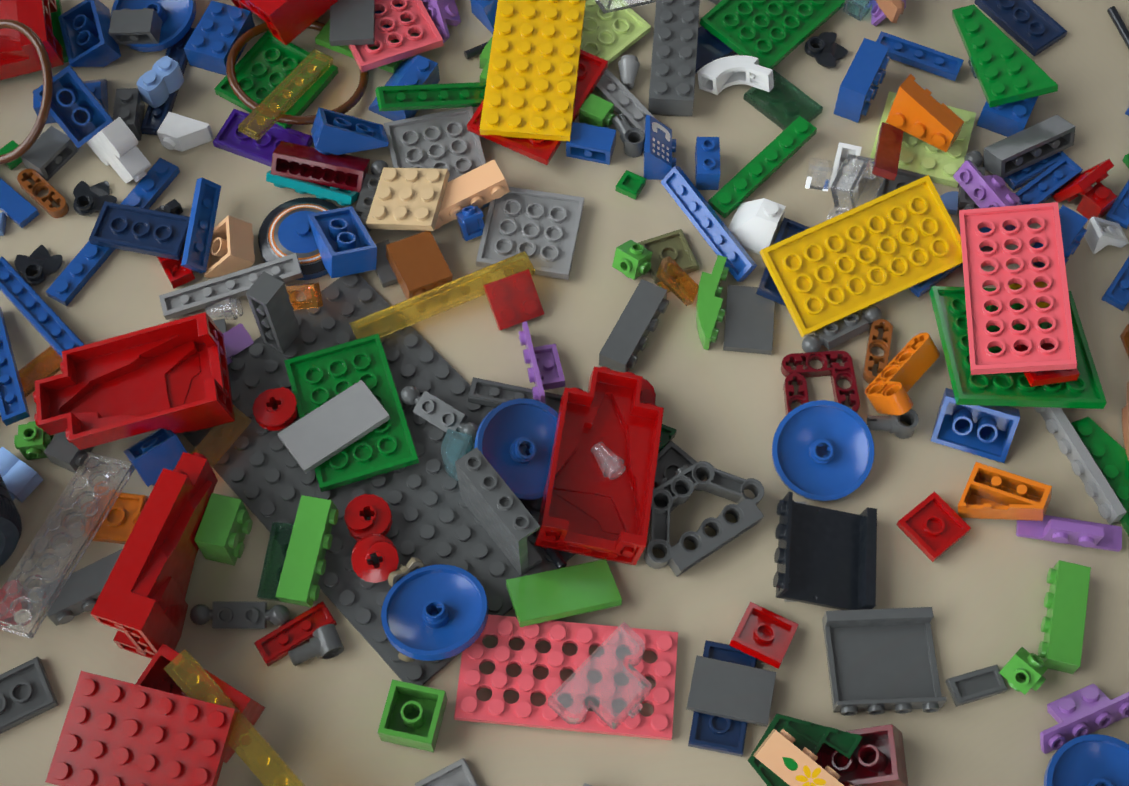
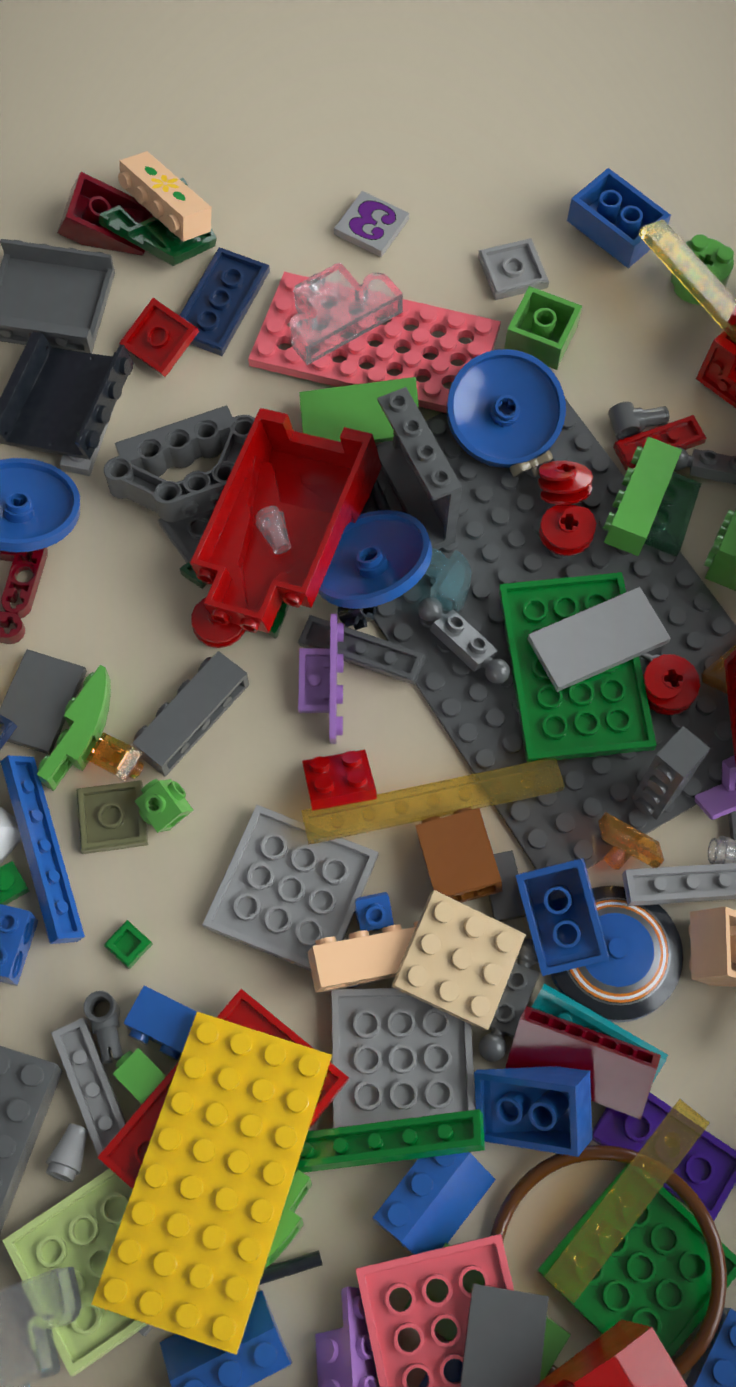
camera: 170 degrees left, 5 degrees up
blue slope [644,115,676,180] -> none
dark grey tile [686,655,776,727] -> none

